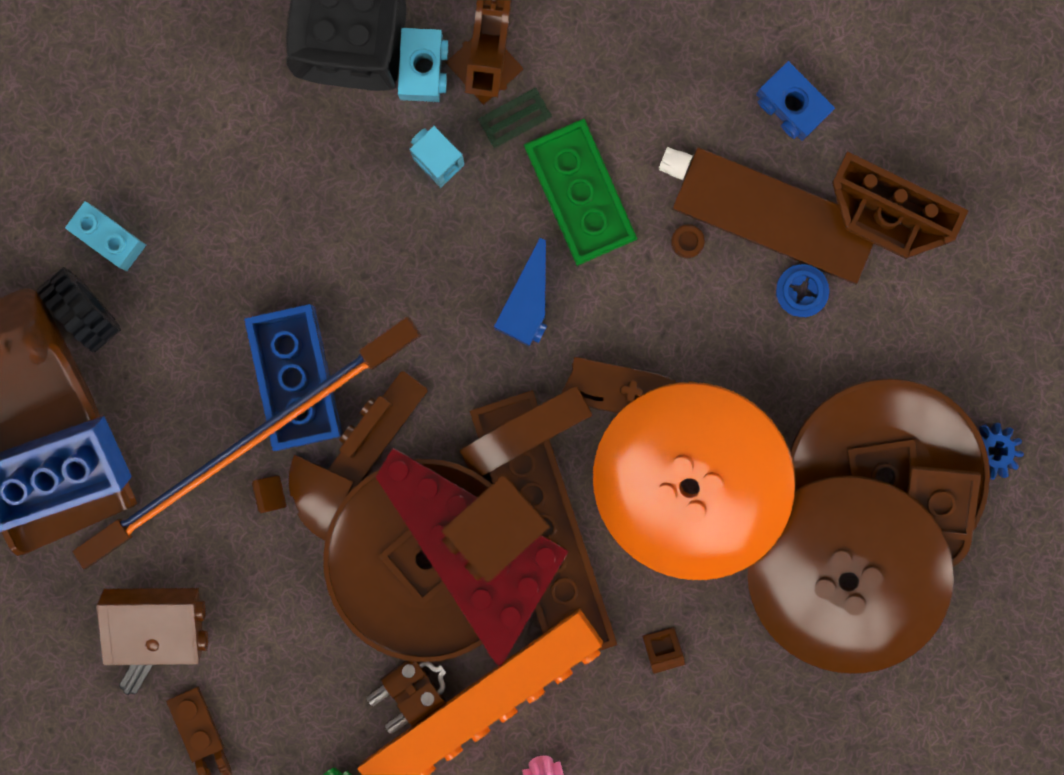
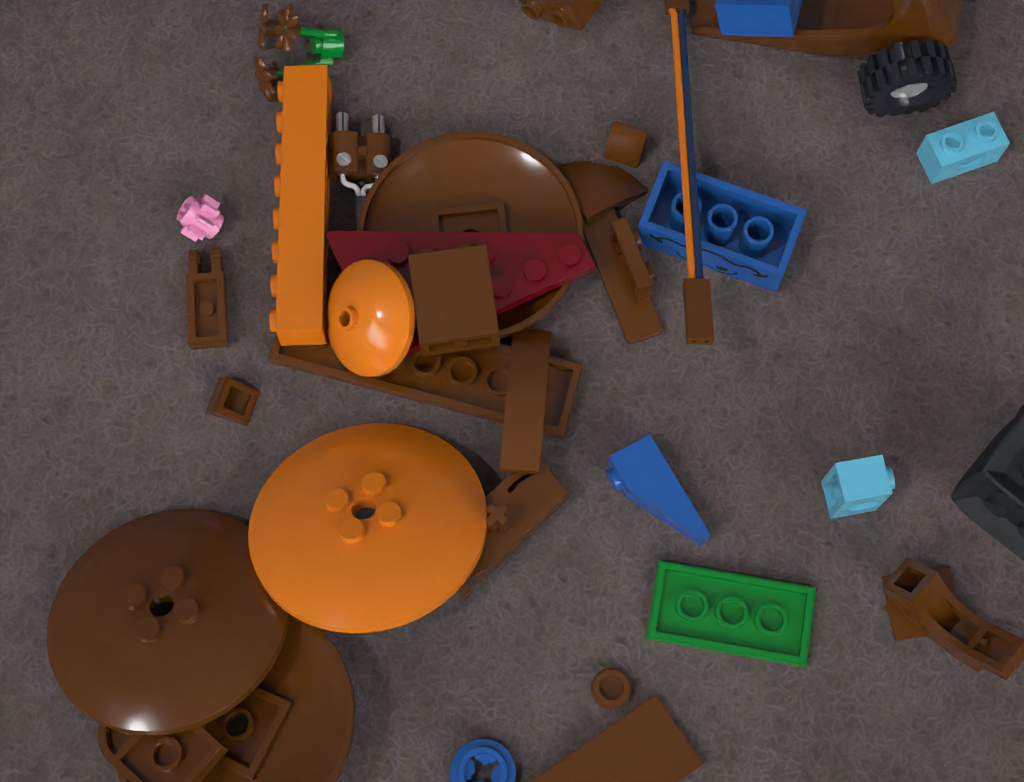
camera: 130 degrees right, 15 degrees down
medium azure brick [398,28,449,102] -> none
clear green tile [478,87,552,149] -> none
white hose [659,147,693,180] -> none
none -> reddish brown hinge [186,247,229,350]
none -> orange dish [326,259,415,377]

